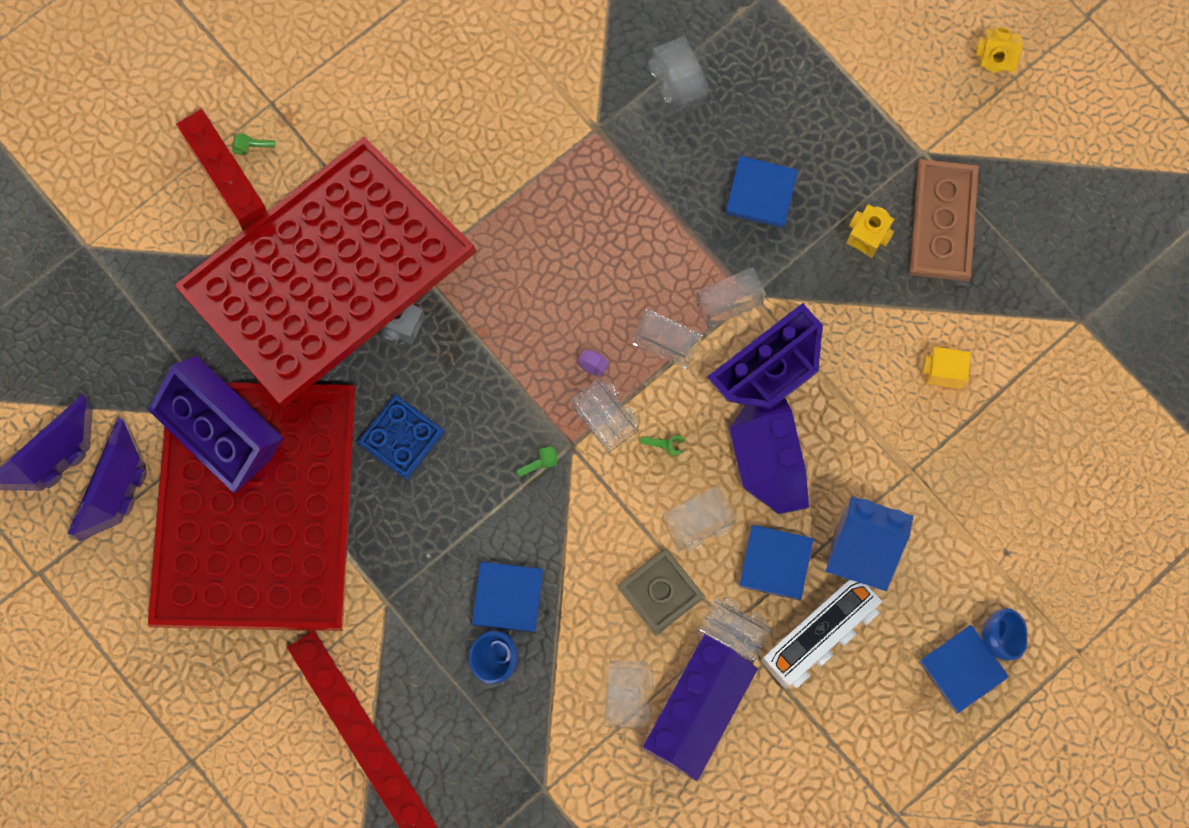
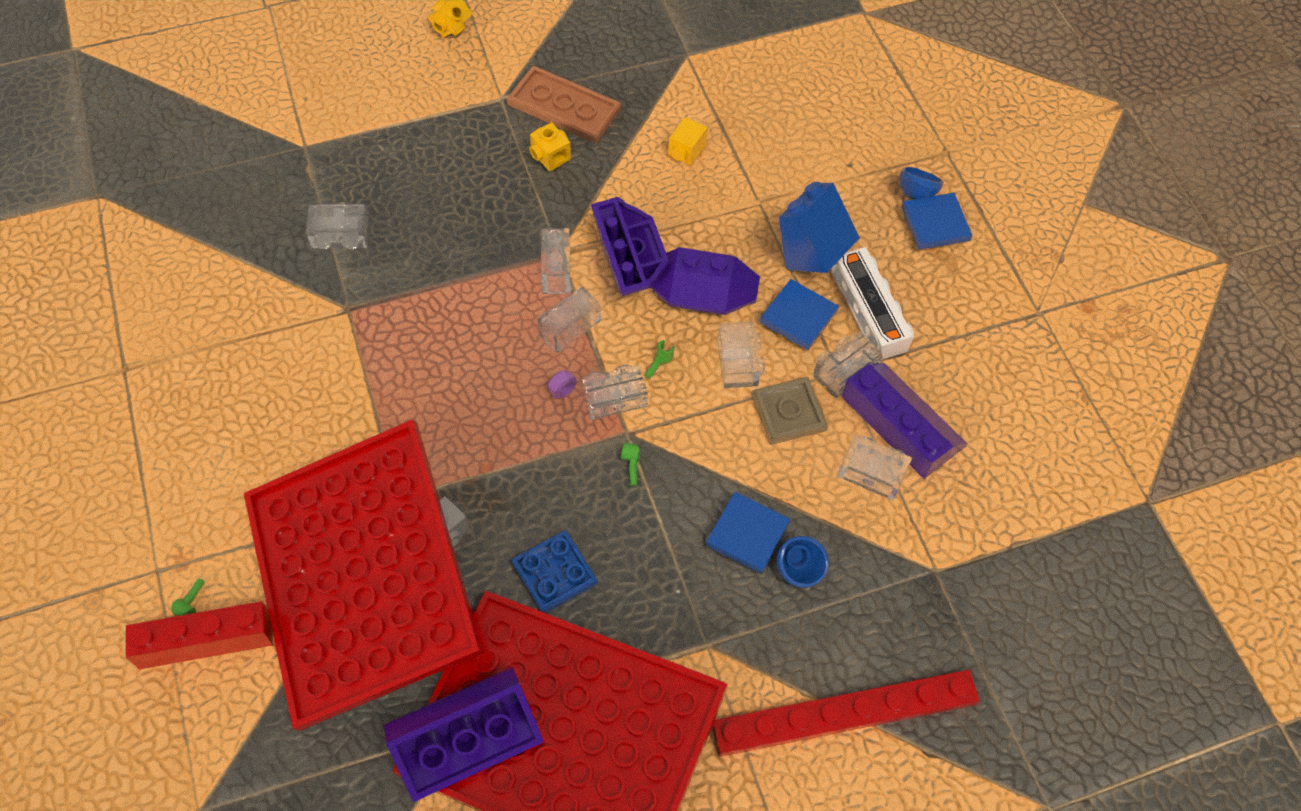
camera: 65 degrees left, 15 degrees down
blue tile [725,156,798,228] -> none

